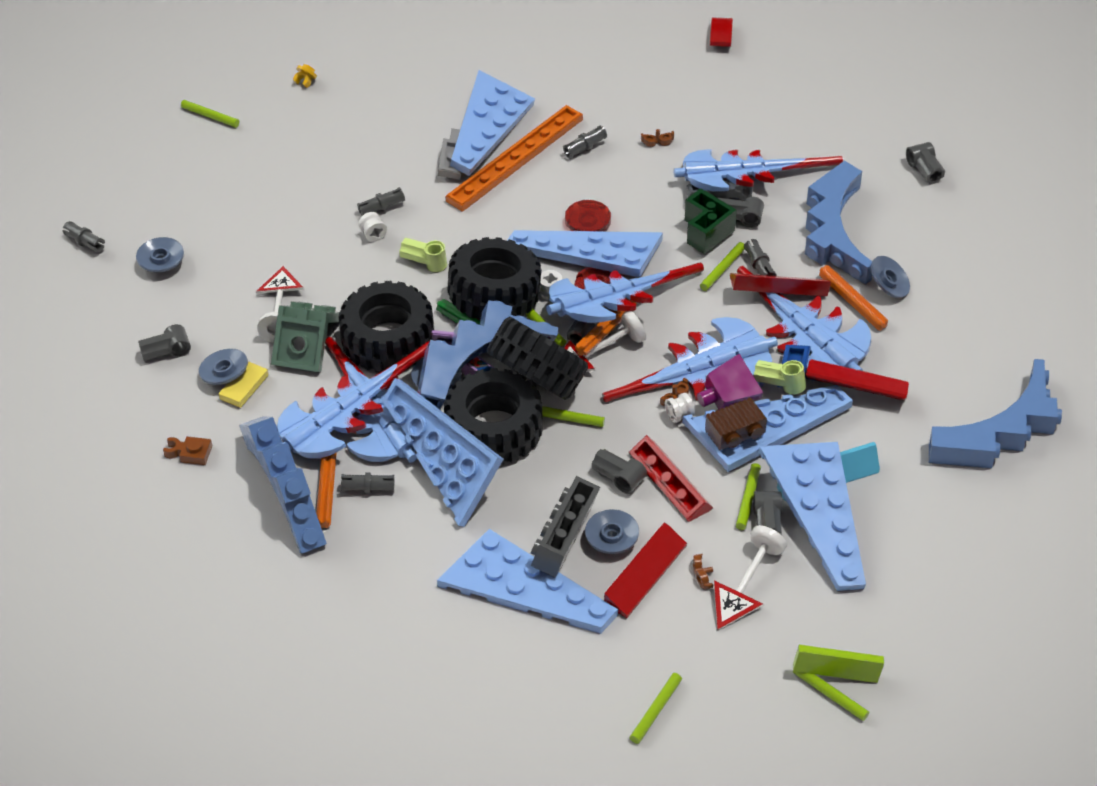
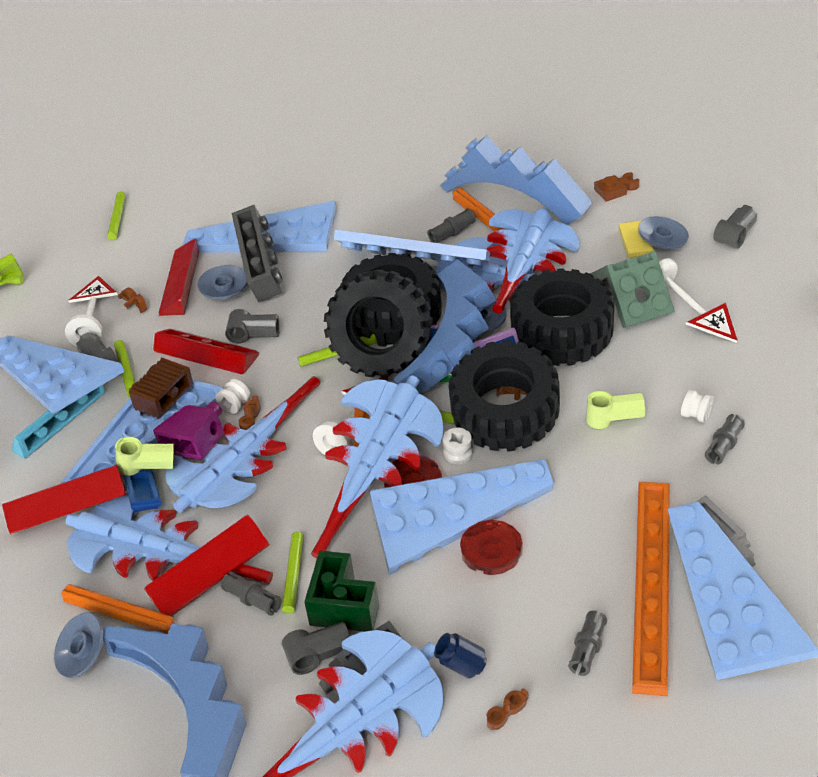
camera: 150 degrees right, 5 degrees down
none -> dark blue brick [434,633,487,678]

